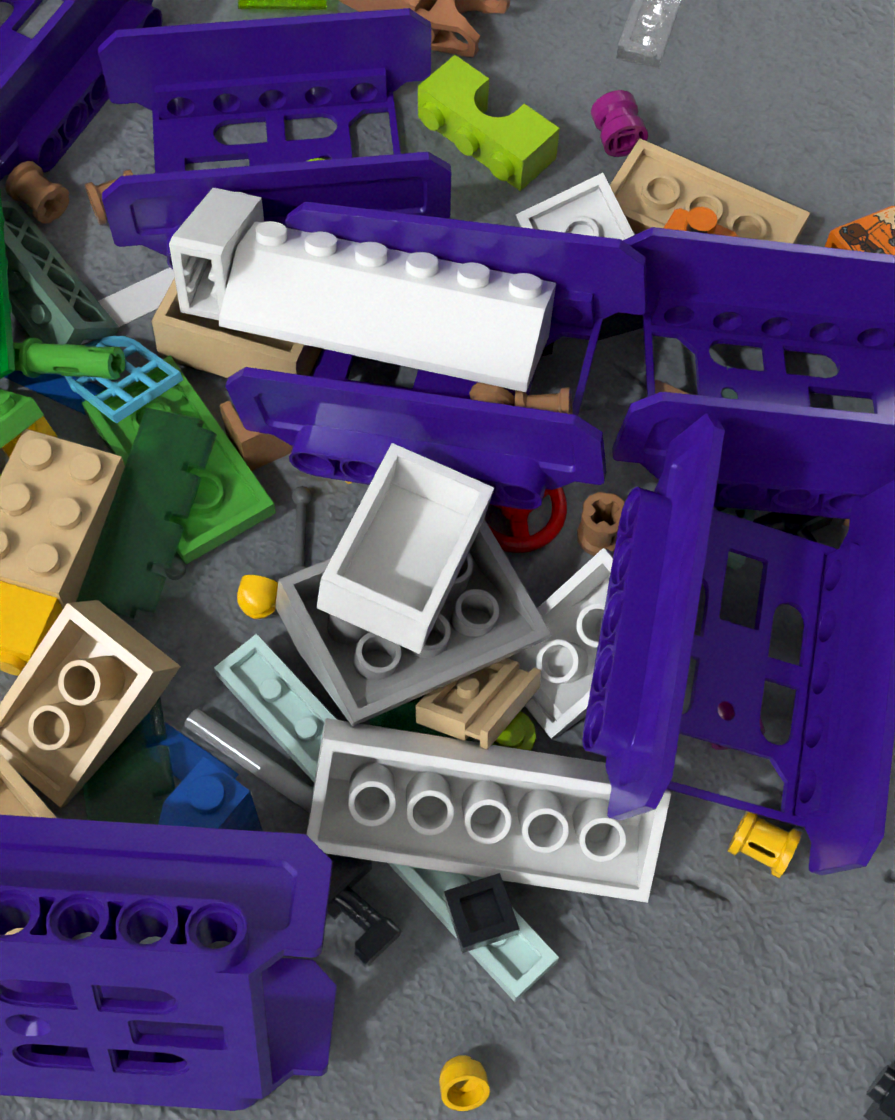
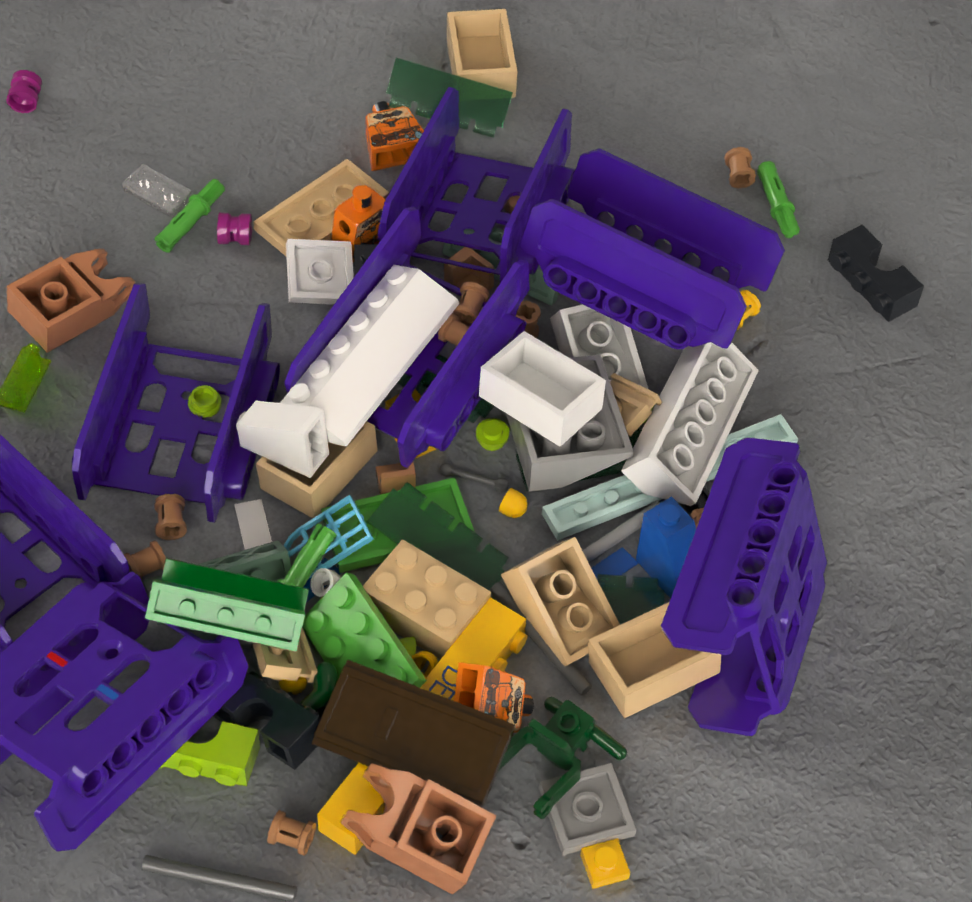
camera: 75 degrees left, 10 degrees down
lime arch [418,55,560,191] -> none
yellow hinge [439,1055,490,1111] -> none
black plate [443,873,520,953] -> none
none -> bright green axle [154,179,225,253]
none -> white hinge [311,568,341,597]

